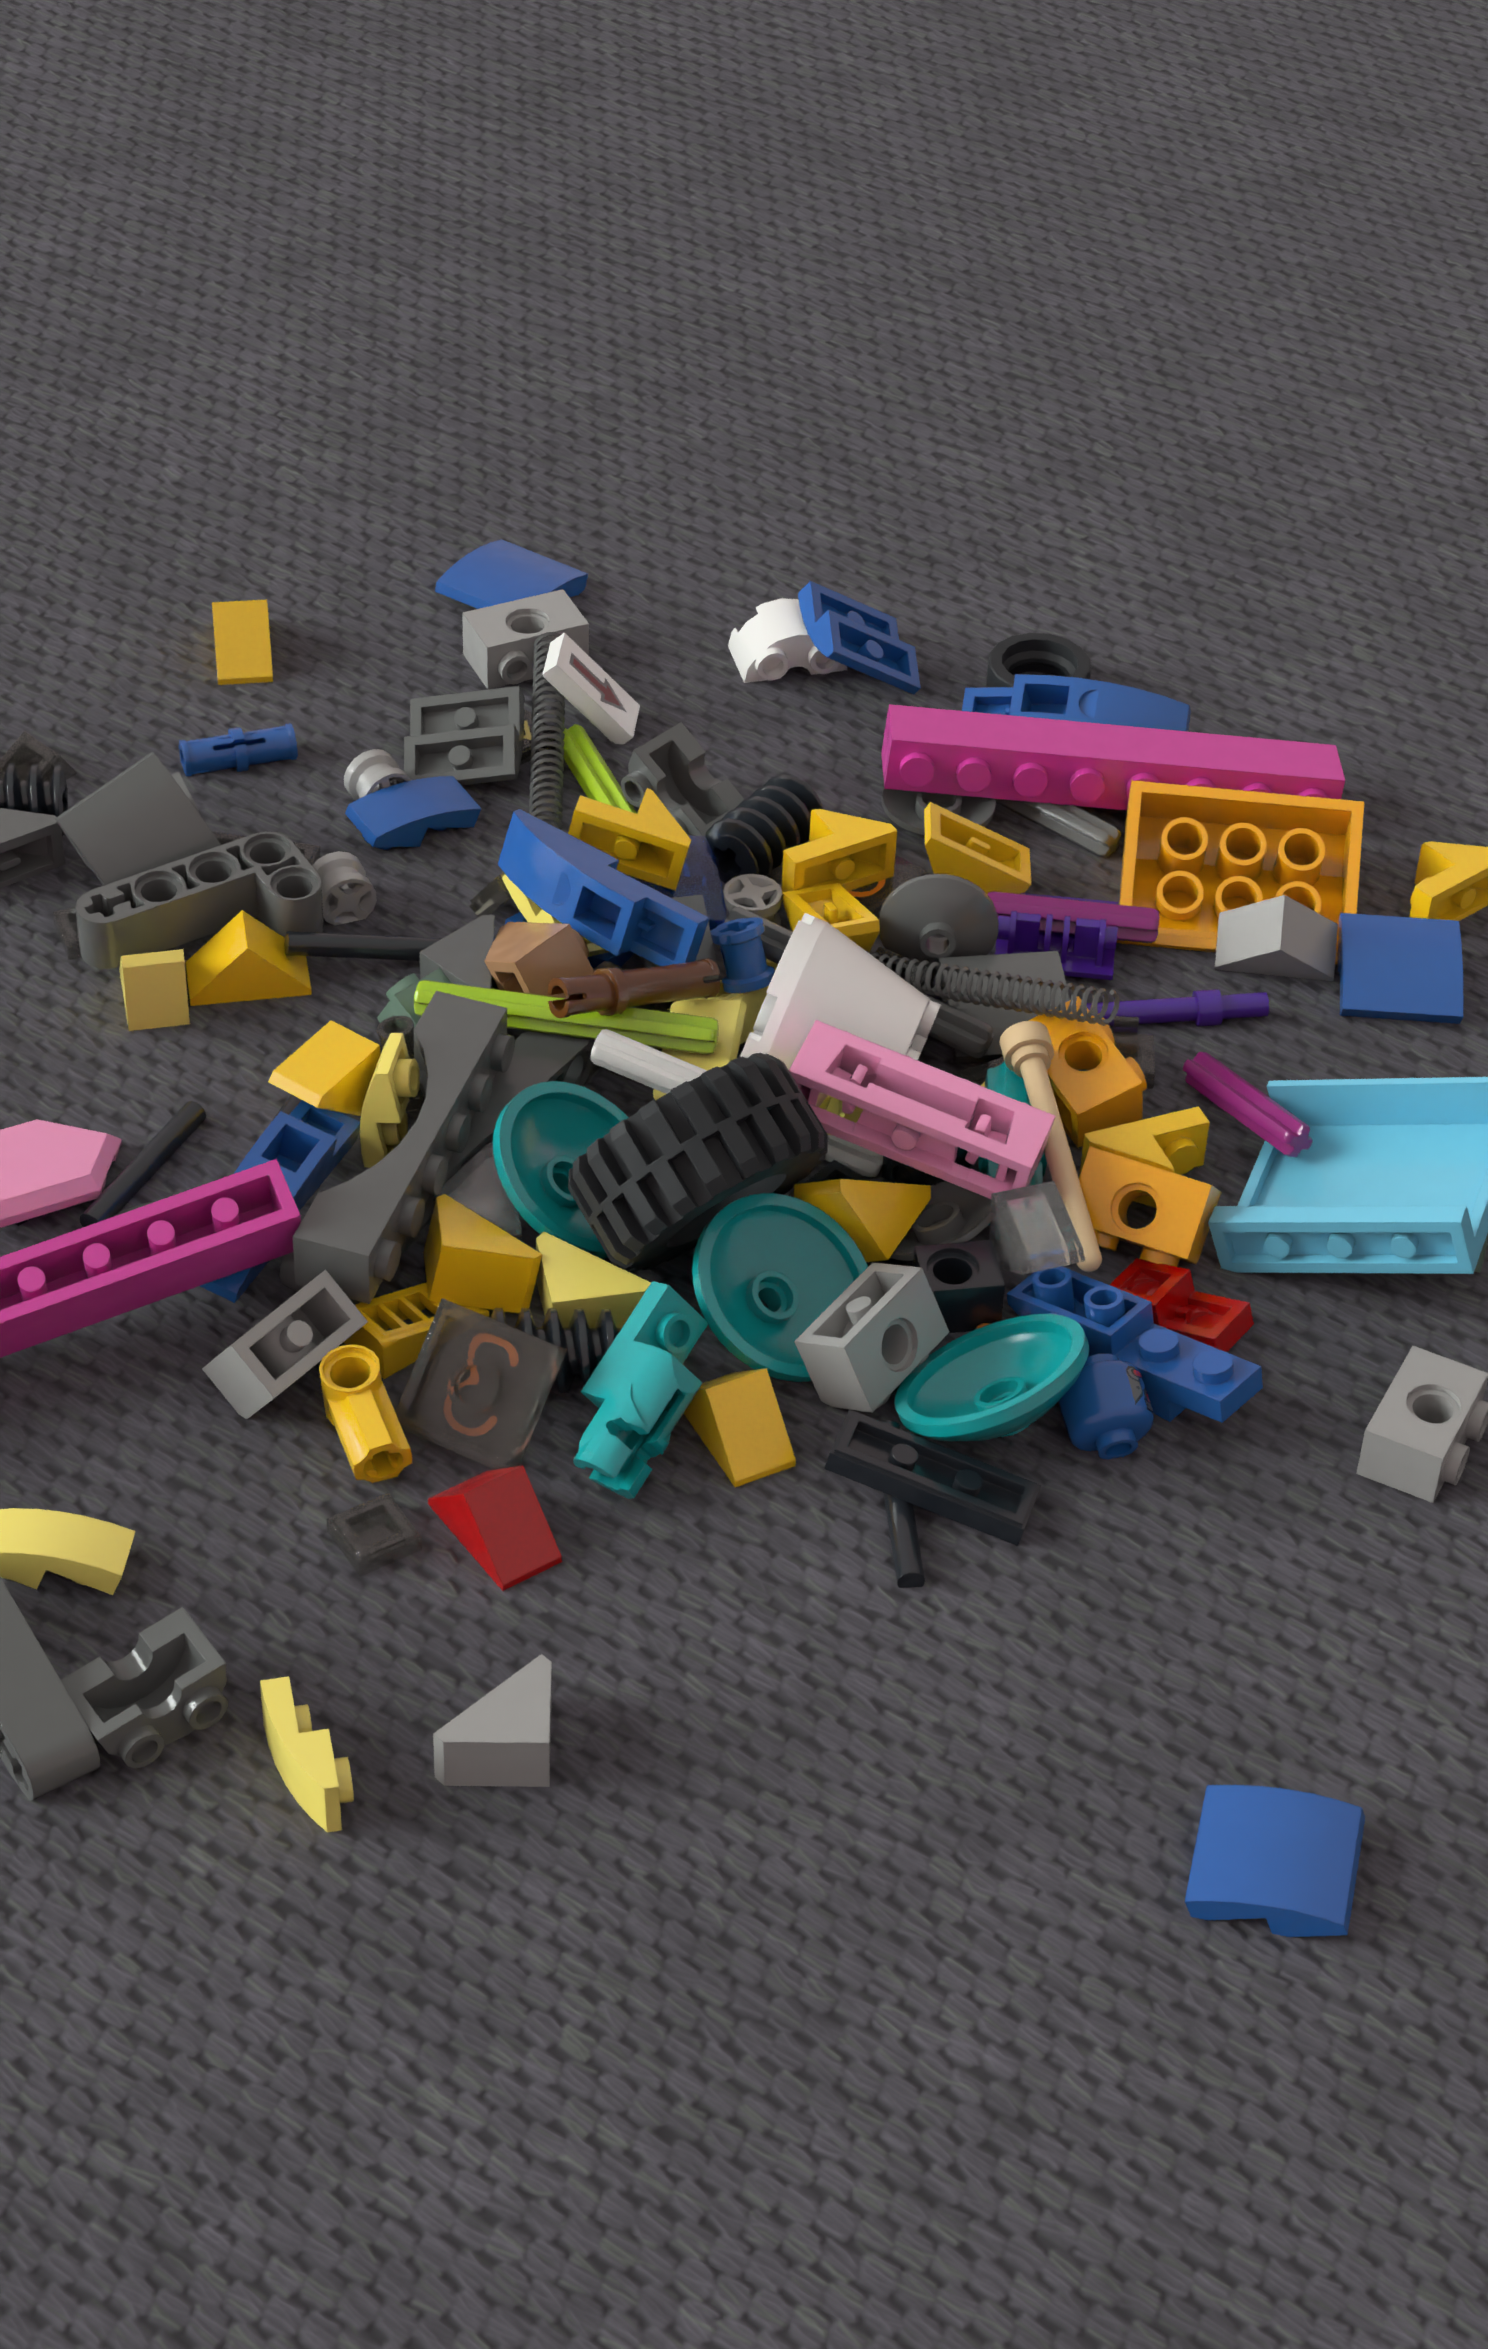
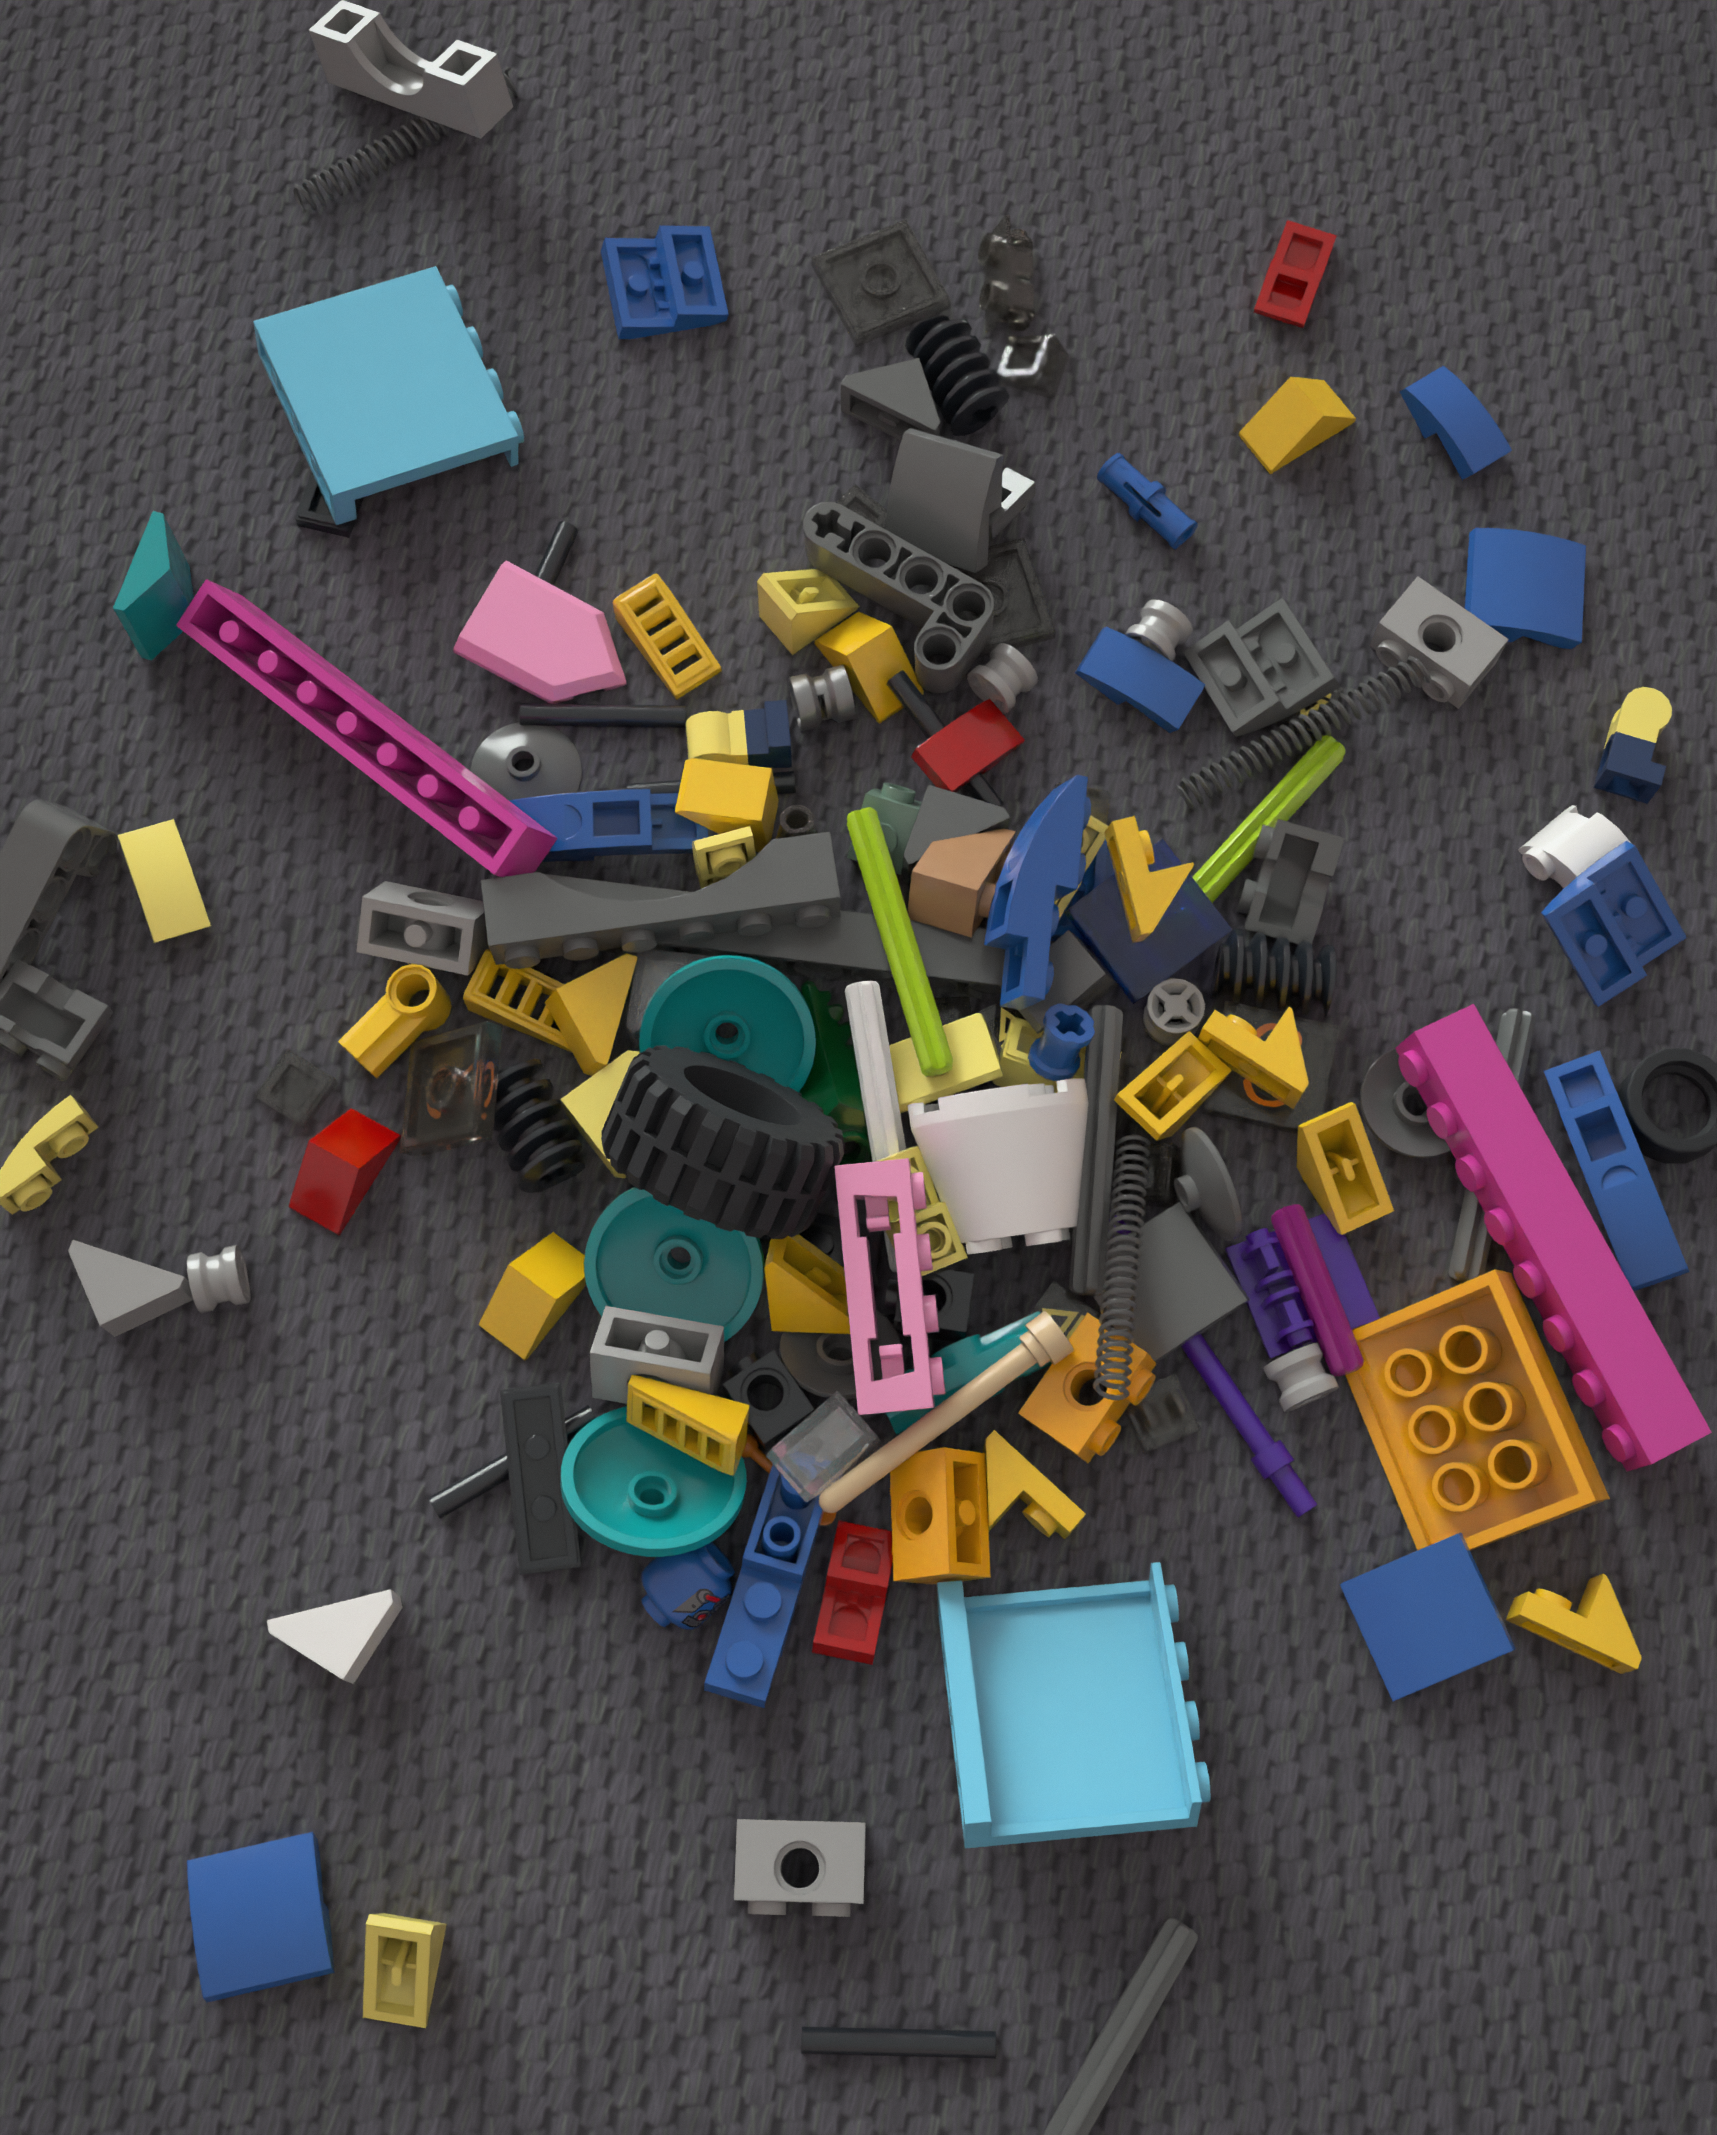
camera: 65 degrees right, 30 degrees up
white tile [542,633,640,744] -> none
reddish brown pin [547,958,720,1018] -> none
teal plate [573,1281,708,1499] -> none
magenta axle [1183,1052,1313,1157] -> none
light grey slope [1214,895,1338,981] -> none
none -> light grey wheel [187,1245,251,1313]
none -> white slope [267,1589,402,1684]
none -> light yellow slope [363,1913,447,2028]
none -> yellow slope [613,573,722,700]
none -> yellow slope [626,1375,750,1476]
none -> leg [686,700,792,768]
none -> flat silver wheel [788,665,856,731]
none -> red slope [911,698,1025,793]
none -> red slope [1253,220,1337,328]
none -> light grey wheel [1263,1343,1339,1412]
none -> blue slope [1400,366,1512,480]
none -> leg [1593,687,1672,804]

